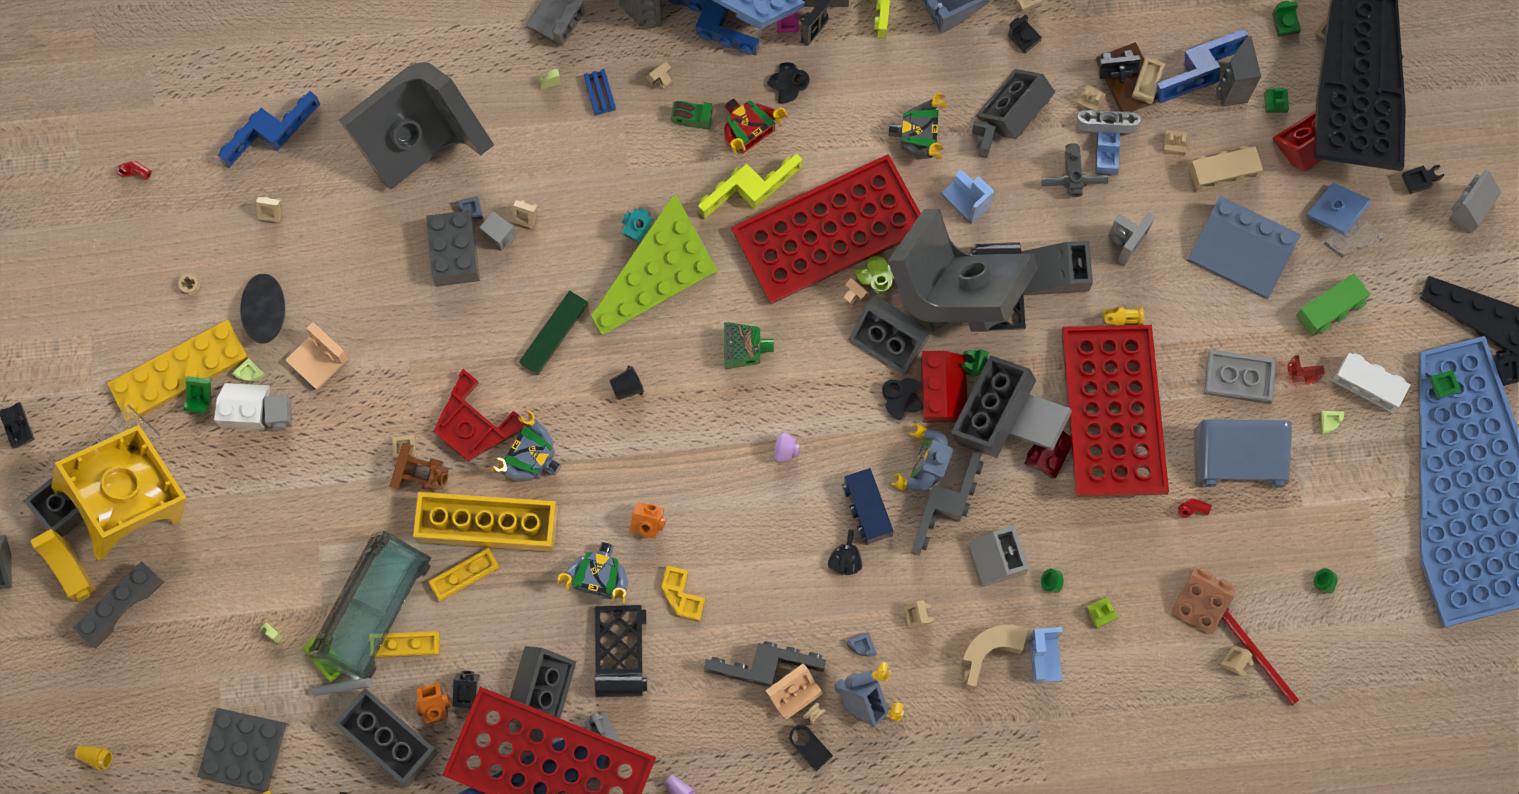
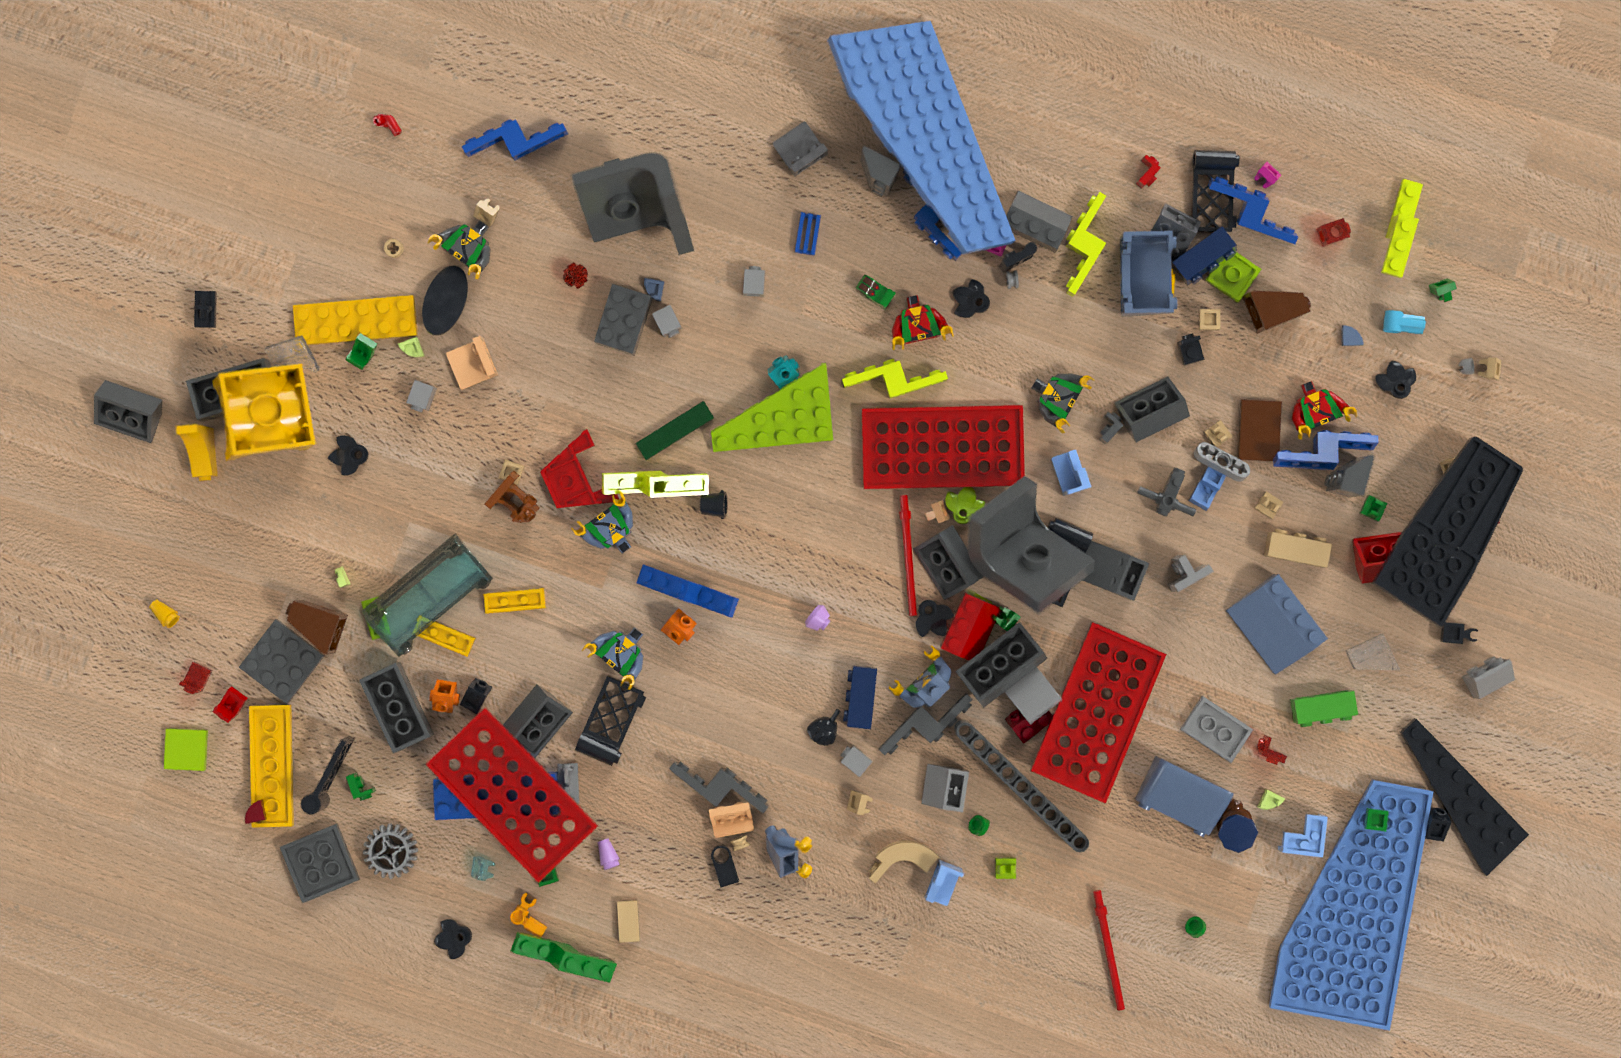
camera: 20 degrees right, 15 degrees up
dark grey arch [73,561,164,648] -> none
white slope [214,383,270,430] -> none
light grey bar [312,678,372,696] -> none
yellow brick [413,492,558,552] -> none
tan tile [511,200,537,229] -> none
yellowish green tile [539,69,561,90] -> none
tan tile [646,61,672,88] -> none
yellow tile [661,566,706,622] -> none
torso [724,322,774,369] -> none
sand blue tile [847,632,877,657] -> none
black hips [1099,50,1140,84] -> none
yellow piece [1102,306,1144,325] -> none
tan tile [1131,57,1166,104] -> none
nougat bracket [1172,567,1235,634] -> none
red arm [1178,498,1212,518] -> none
tan tile [1221,646,1254,676] -> none
green bracket [1272,1,1301,37] -> none
medium blue plate [1307,183,1371,235] -> none
white brick [1332,353,1411,413] -> none
none -> reddish brown slope [286,600,348,655]
none -> black plate [328,435,369,475]
none -> torso [427,220,490,279]
none -> clear red gear [563,262,588,289]
none -> bracket [602,471,709,497]
none -> blue bracket [636,564,739,618]
none -> light grey brick [743,266,765,297]
none -> light grey brick [840,745,872,777]
none -> red bar [899,495,917,616]
none -> dark grey beam [954,720,1089,853]
none -> light grey bush [1006,270,1019,289]
none -> dark blue piece [1217,799,1258,853]
none -> light blue panel [1278,814,1328,858]
none -> torso [1291,381,1357,440]

